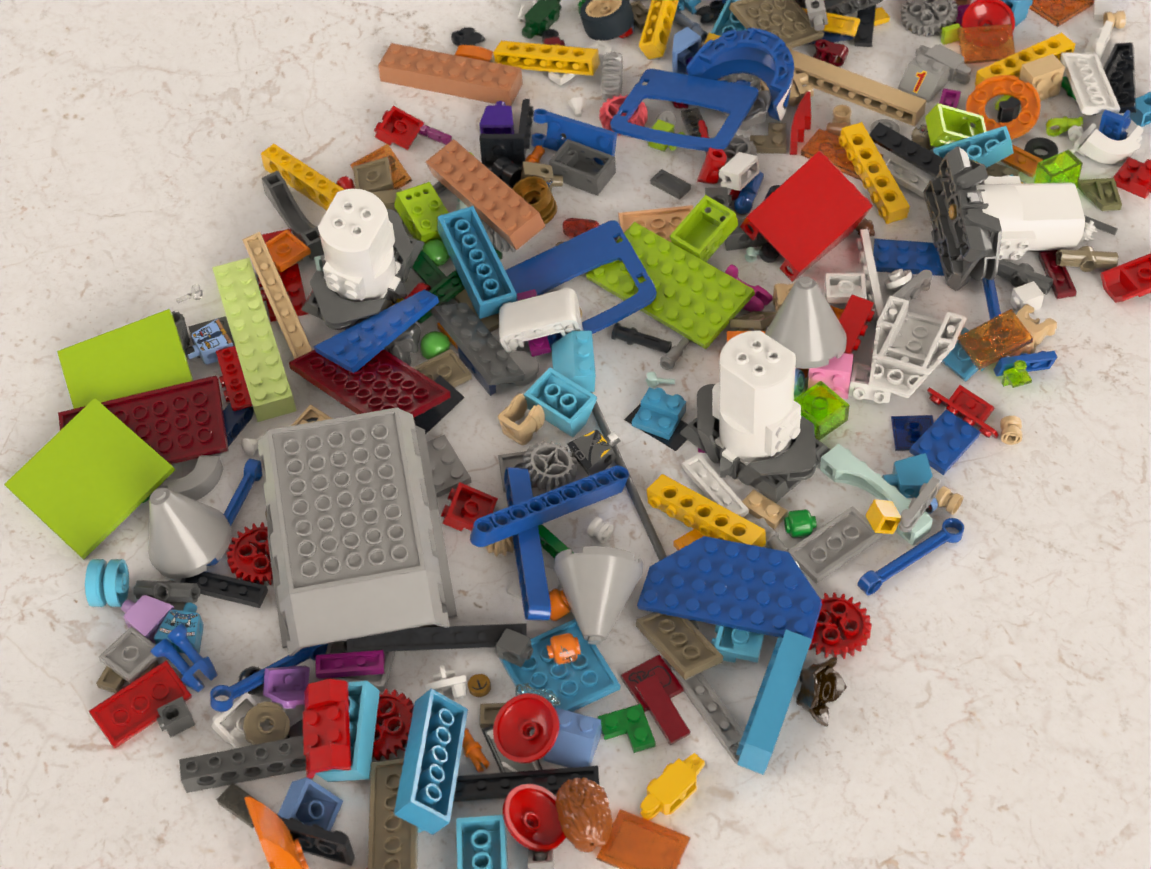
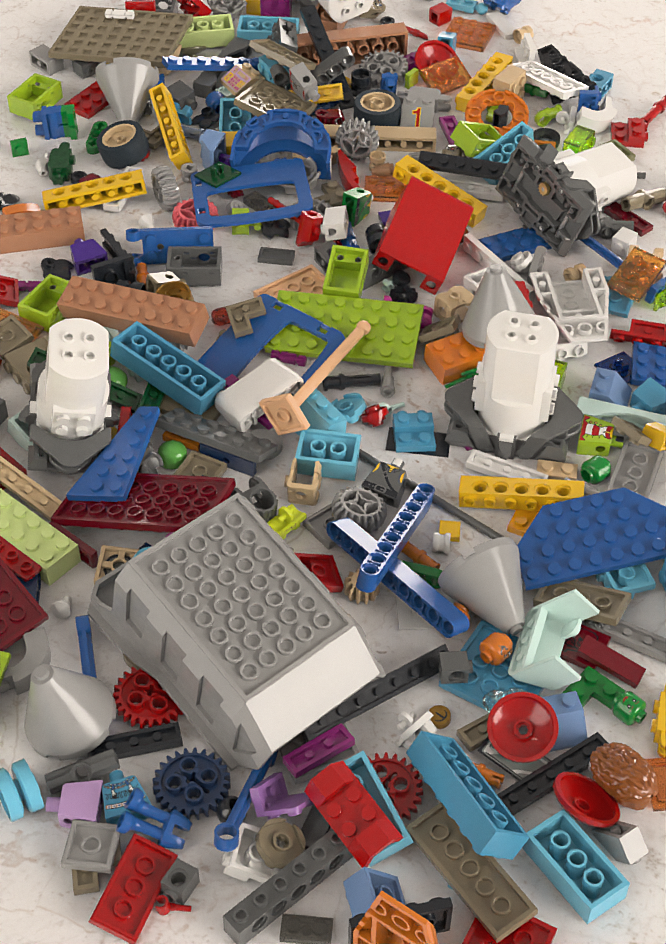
camera: 35 degrees left, 5 degrees down
none -> lime piece [17,274,69,333]
none -> black plate [41,258,74,281]
none -> dark red tile [49,521,98,569]
none -> dark blue gear [152,747,231,820]
none -> red hand [155,895,192,916]
none -> light grey wheel [181,163,198,183]
none -> dark green piece [194,161,241,188]
none -> dark tan plate [225,296,267,338]
none -> dark grey piece [229,476,278,522]
none -> light nougat piece [259,320,371,436]
none -> black plate [261,219,291,240]
none -> neon yellow hips [267,504,307,540]
none -> magenta axle [270,350,307,367]
none -> medium azure plate [331,393,367,424]
none -> light grey gear [335,117,380,161]
none -> green torso [342,187,374,227]
none -> black wheel [351,68,371,97]
none -> black wheel [353,89,401,126]
none -> red plate [360,404,389,427]
none -> blue hips [380,72,398,94]
none -> black gear [389,284,418,304]
none -> orange pin [401,541,440,569]
none -> yellow tile [439,520,461,542]
none -> light aqua windscreen [508,589,600,690]
none -> tan wheel [563,263,586,281]
none -> lime torso [576,415,624,457]
none -> medium blue slope [589,367,632,407]
none -> dark tan plate [610,416,652,447]
none -> green head [611,691,647,726]

